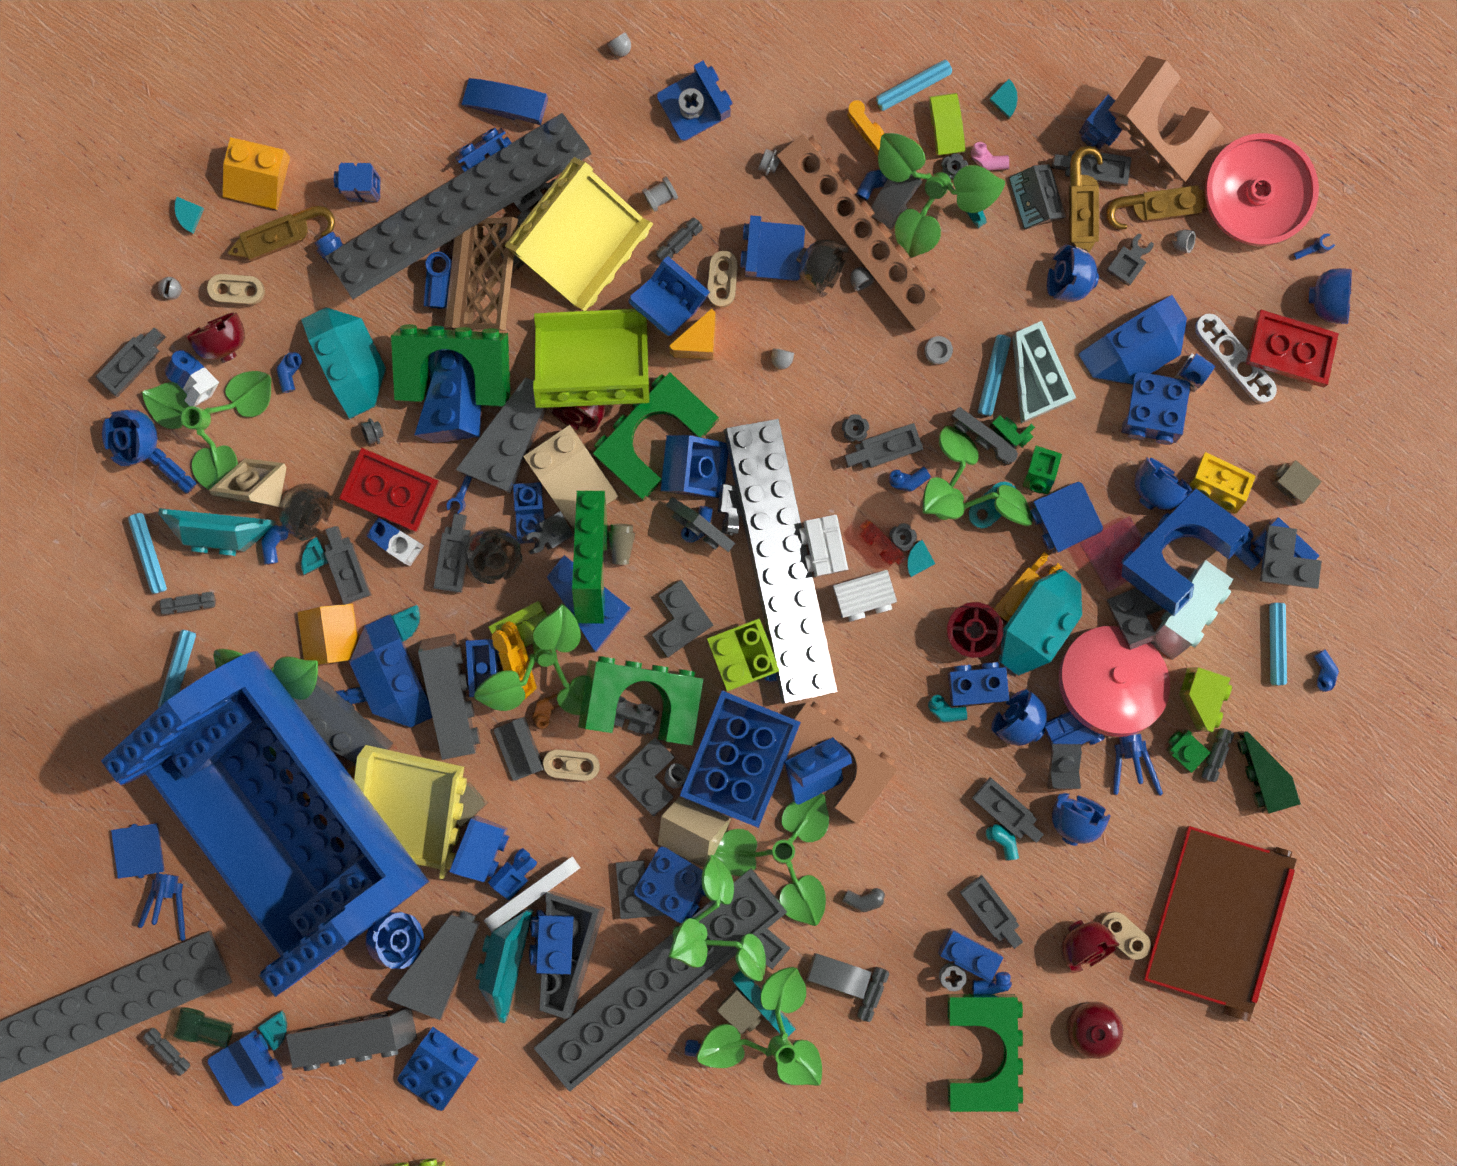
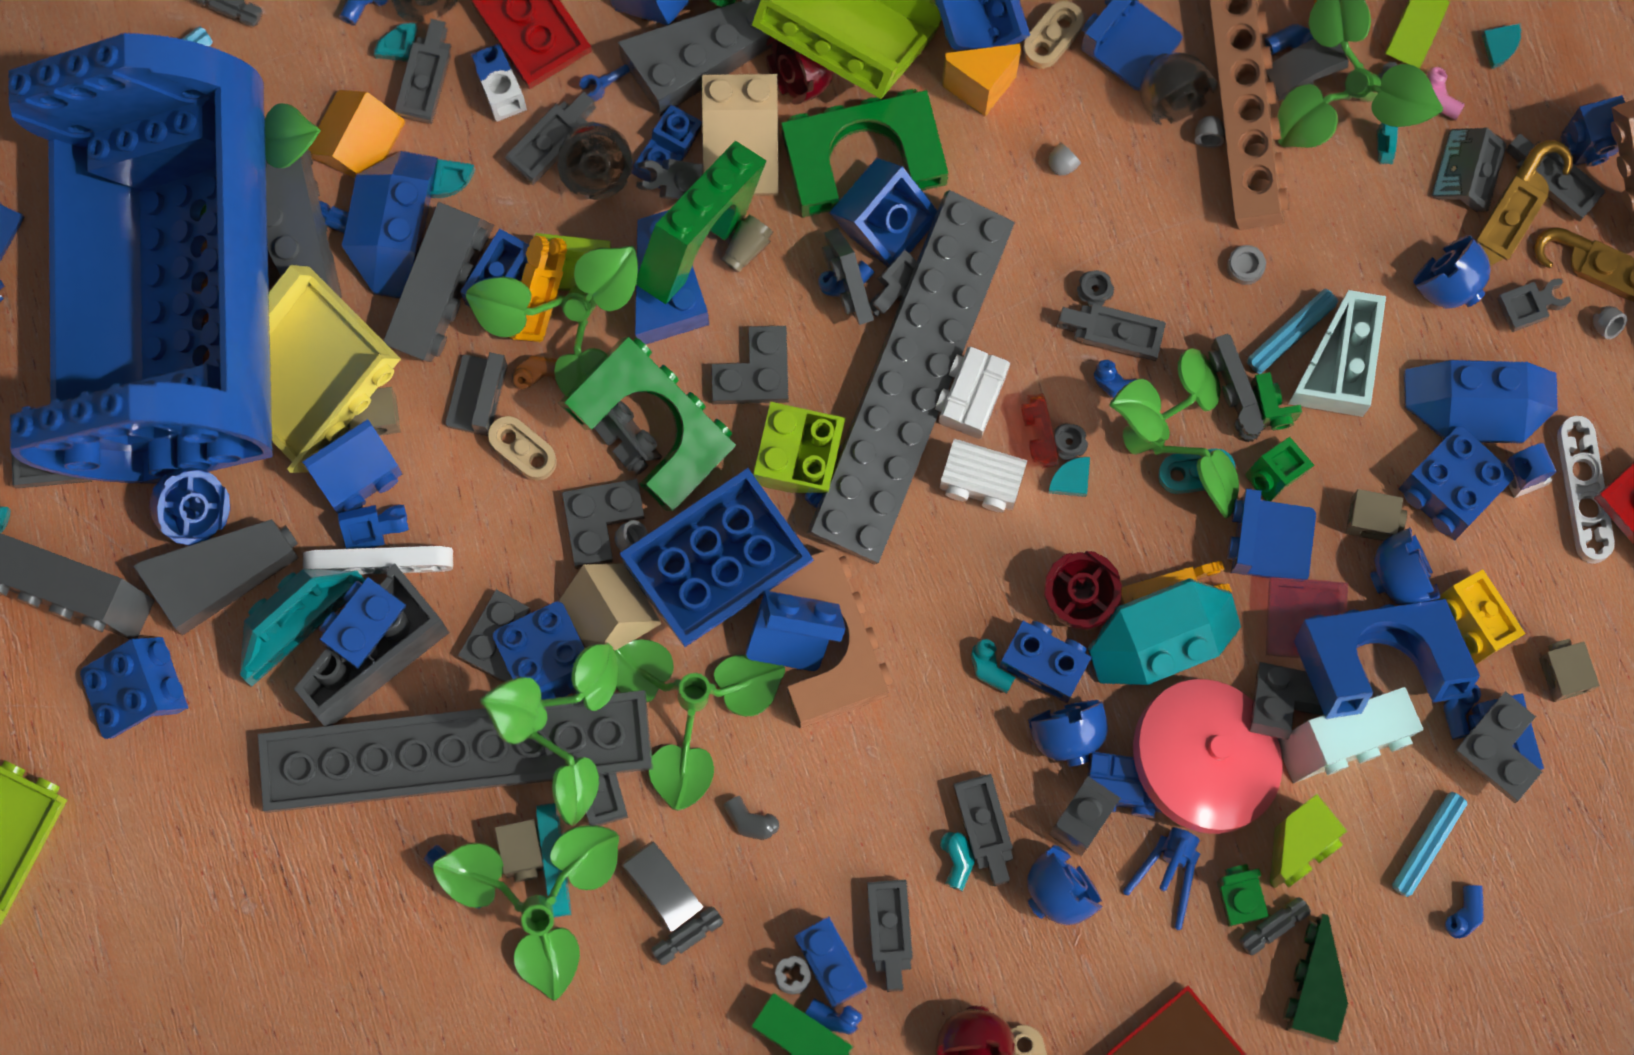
camera: 30 degrees right, 10 degrees down
none -> dark tan brick [1345,489,1407,541]

